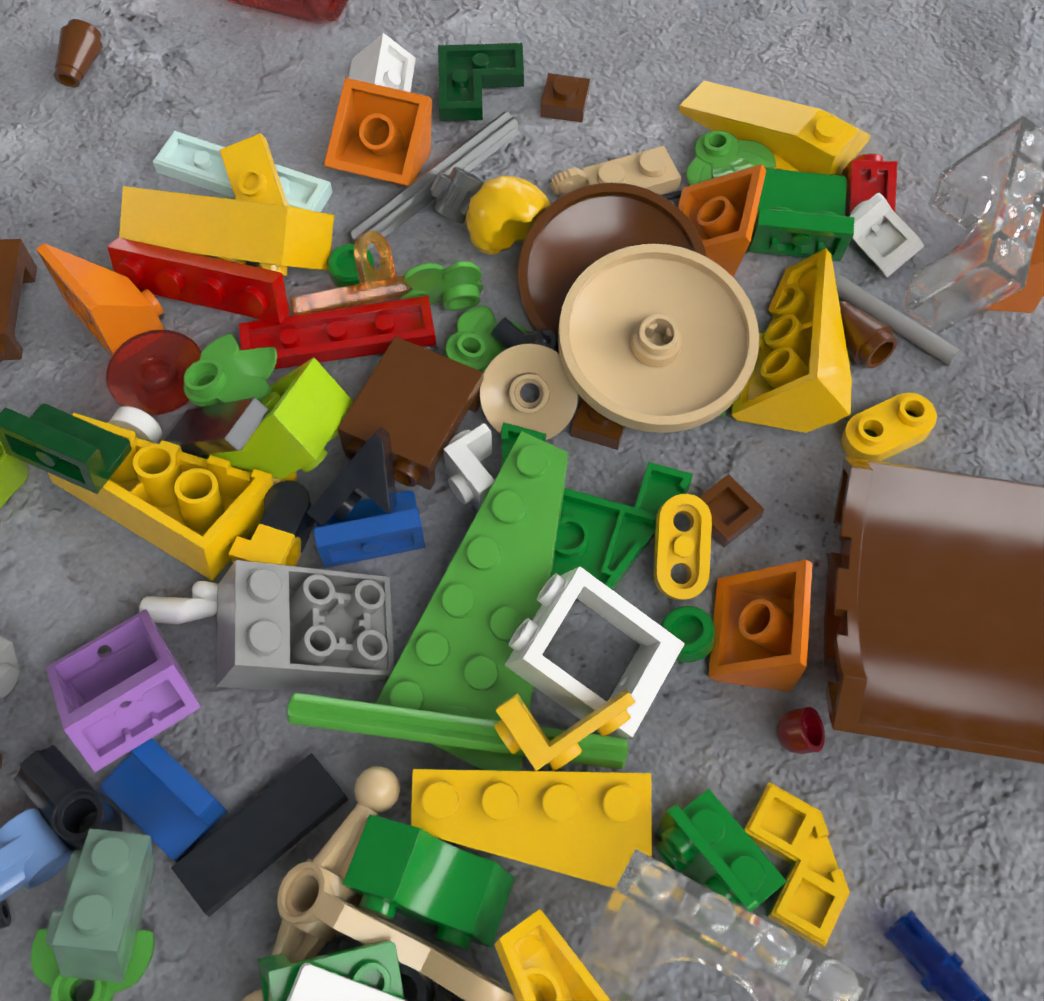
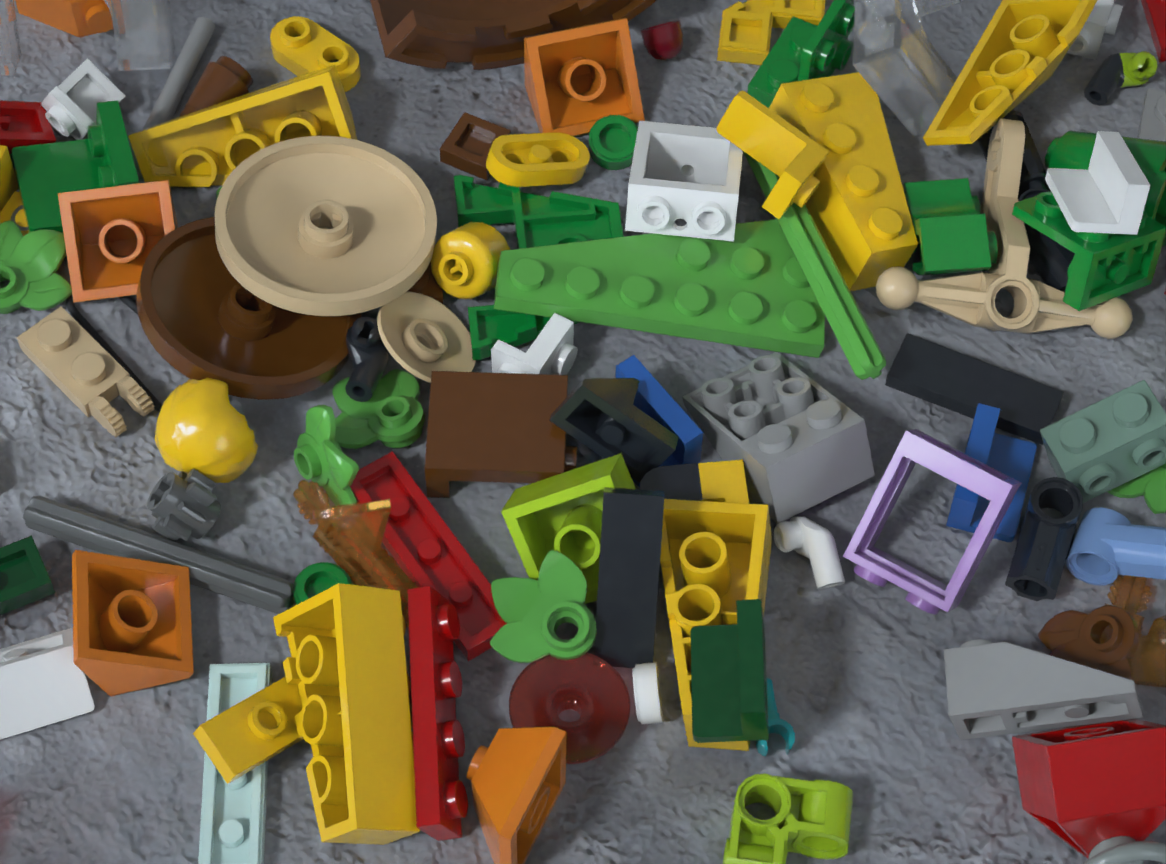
camera: 115 degrees left, 5 degrees down
none -> yellow head [431,222,510,299]
none -> teal hand [756,678,795,757]

